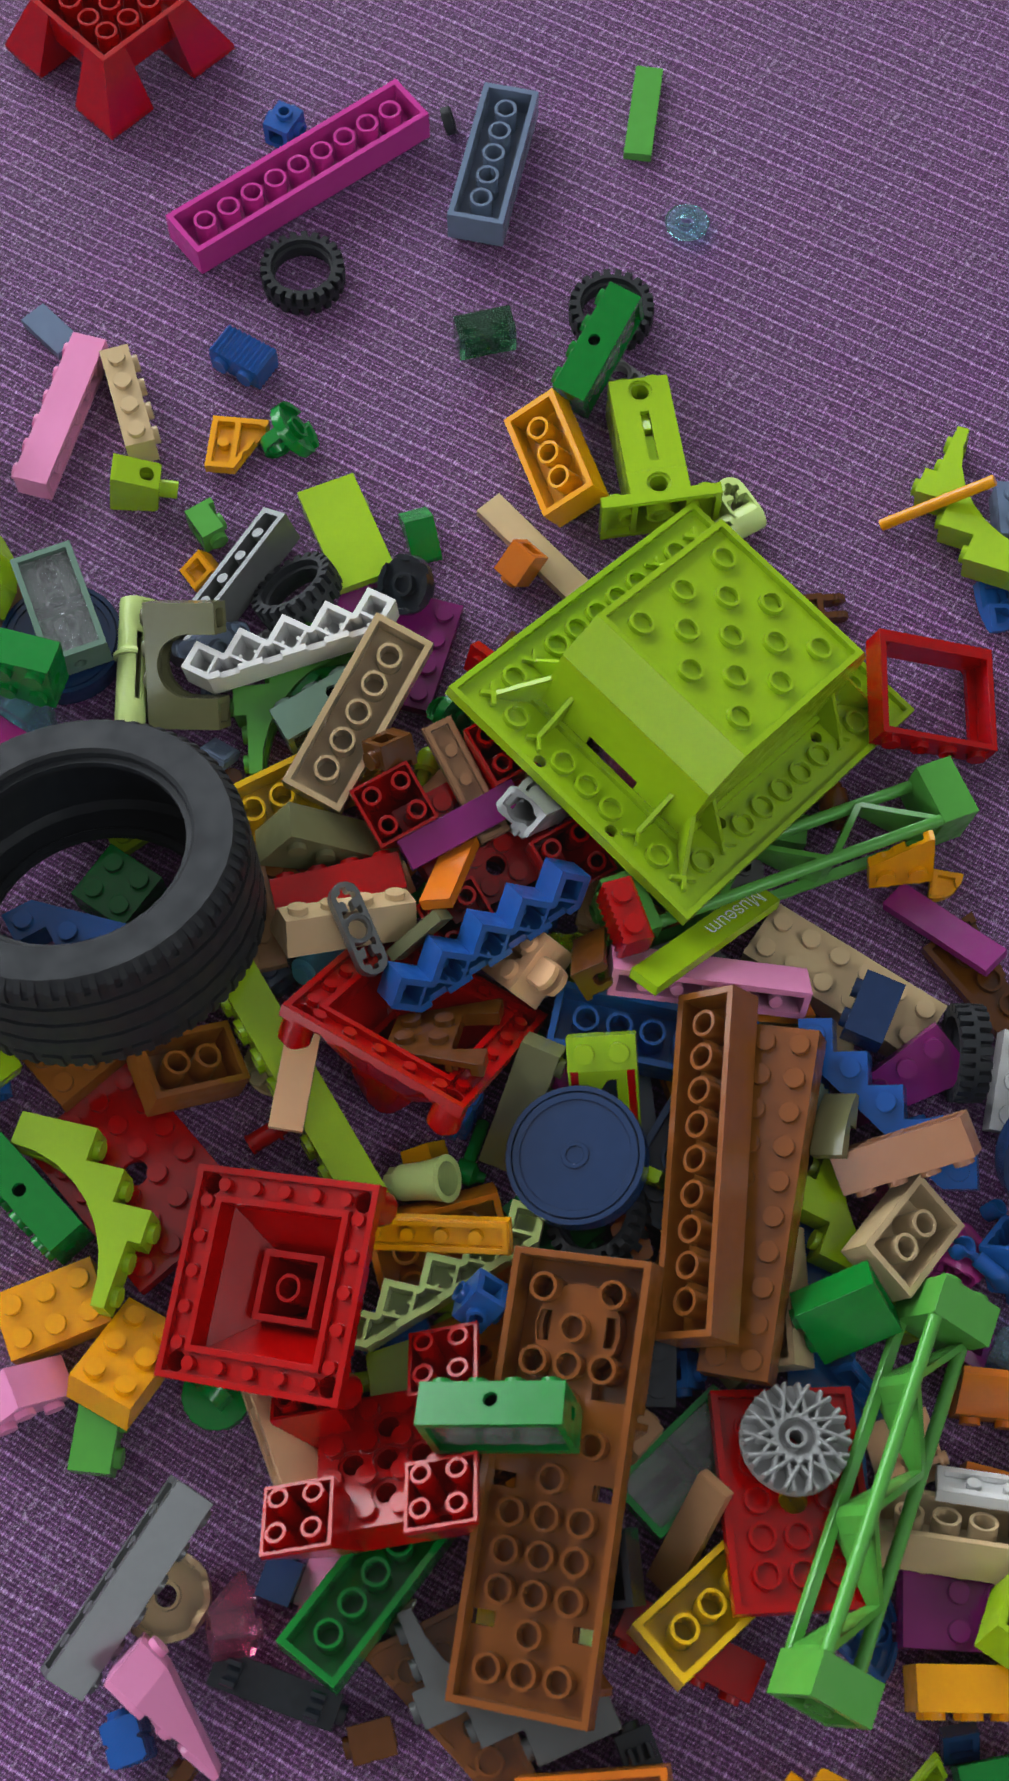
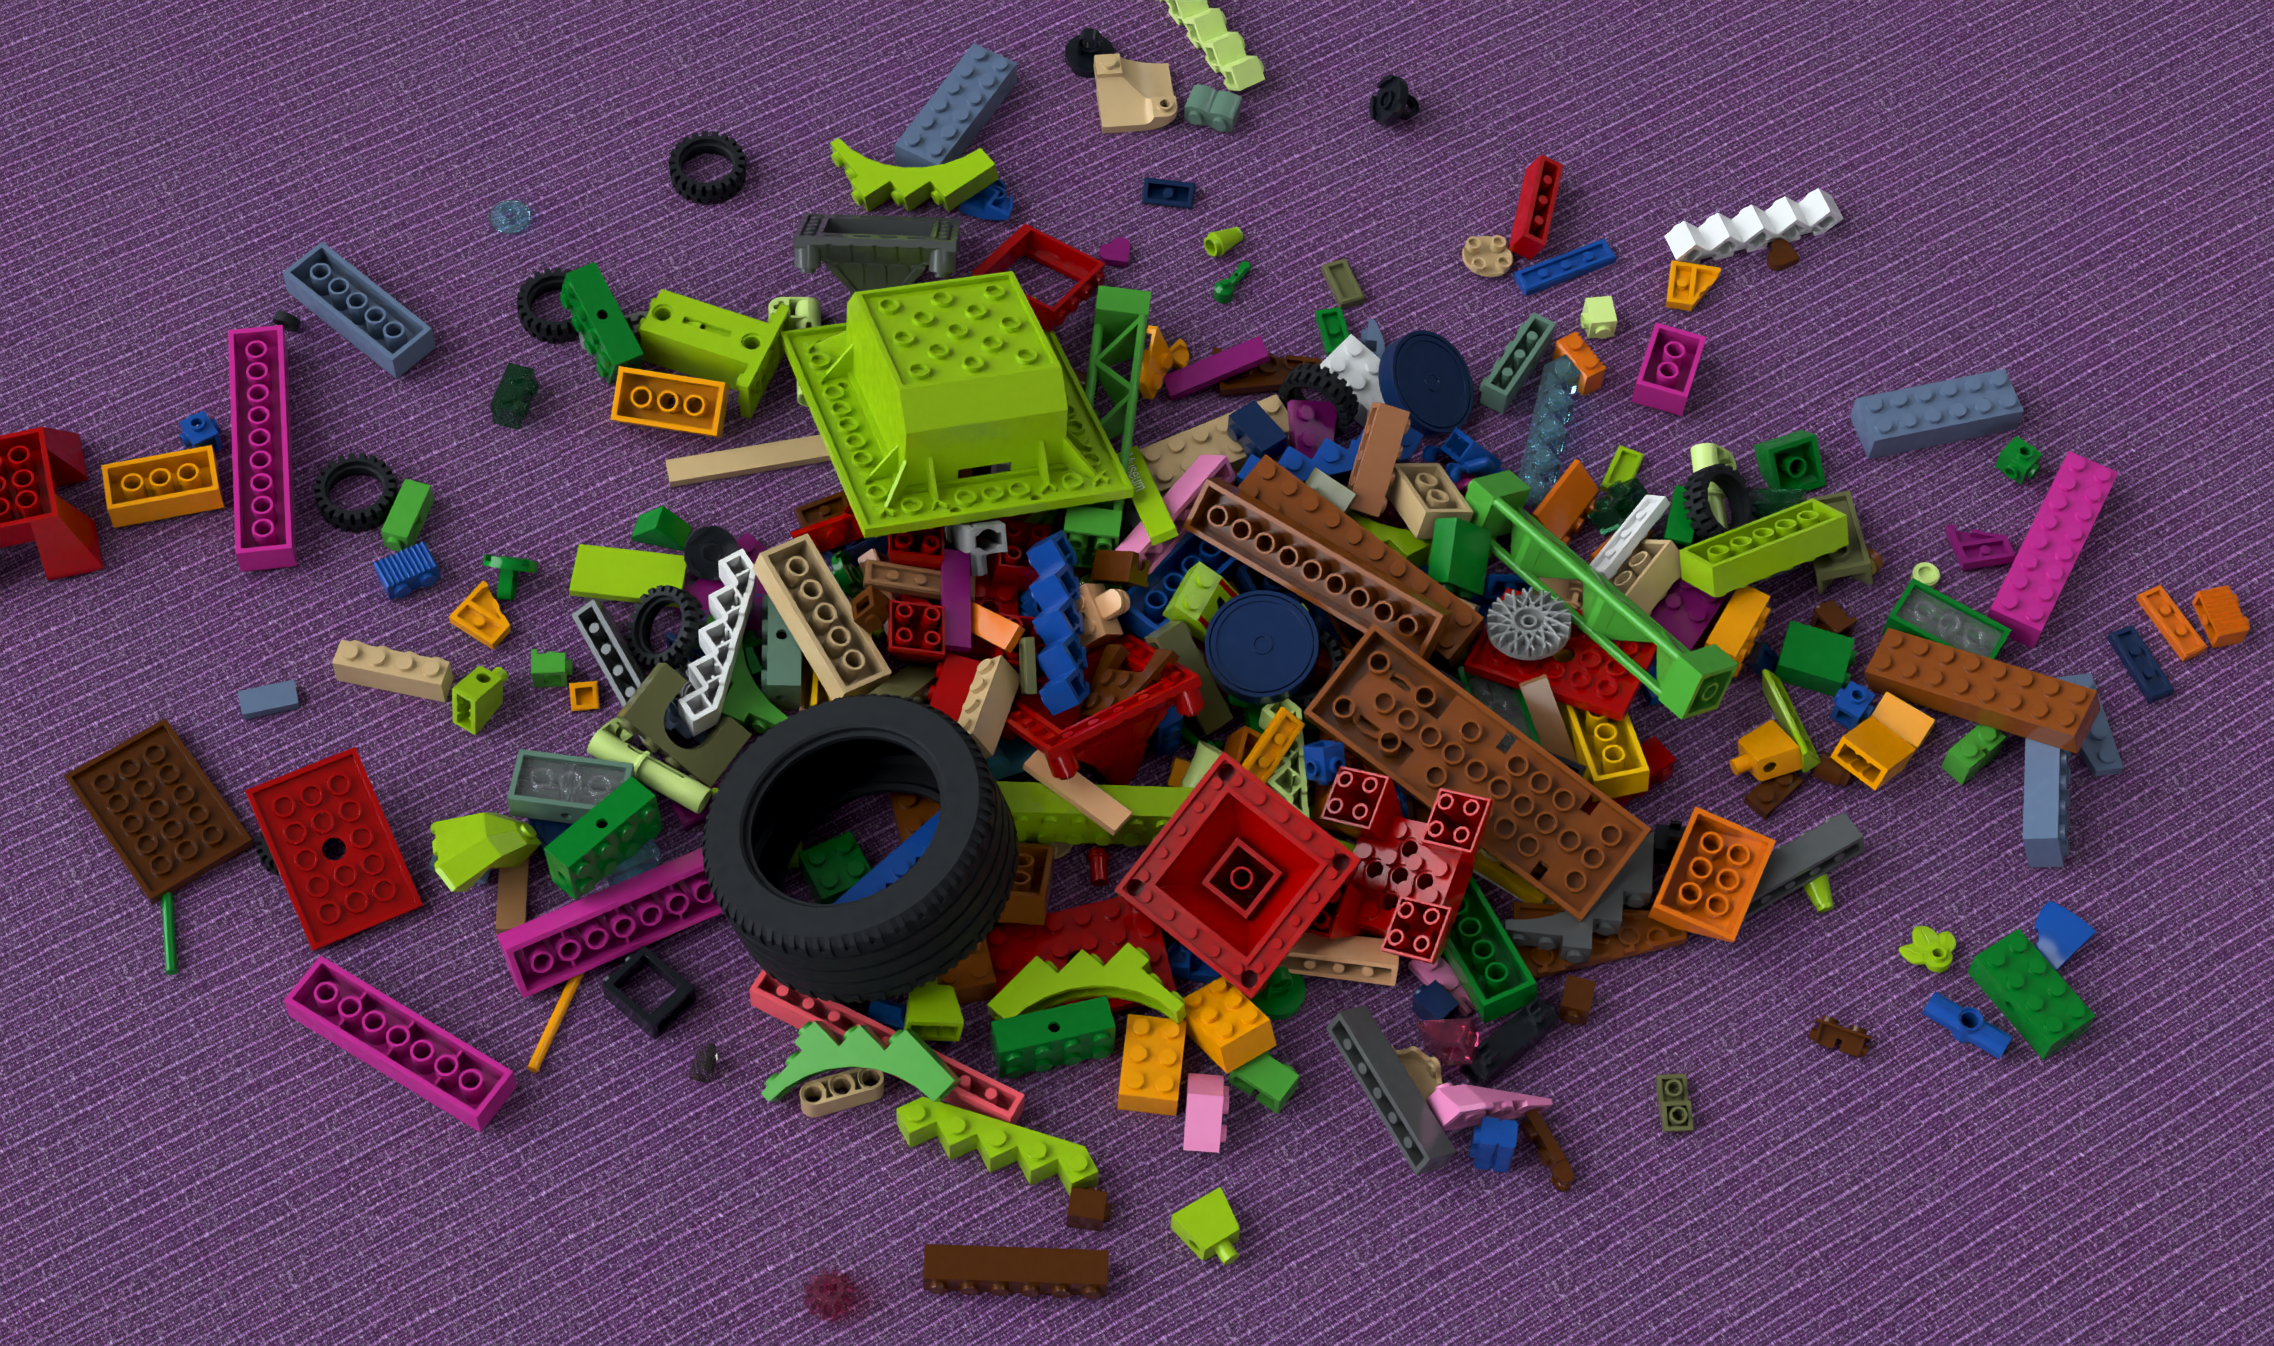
camera: 65 degrees left, 10 degrees down
bright pink brick [11,332,108,500] -> none
dark grey beam [327,882,388,977] -> none
brick [414,1376,583,1454] -> none
orange brick [494,539,548,588] -> none
red brick [596,876,655,959] -> none
bright green tile [623,66,663,162] -> none
light orange bar [879,475,997,531] -> none
none -> light orange brick [101,445,225,528]
none -> bright green brick [381,479,434,551]
none -> black tyre [669,131,746,205]
none -> dark grey piece [793,213,961,297]

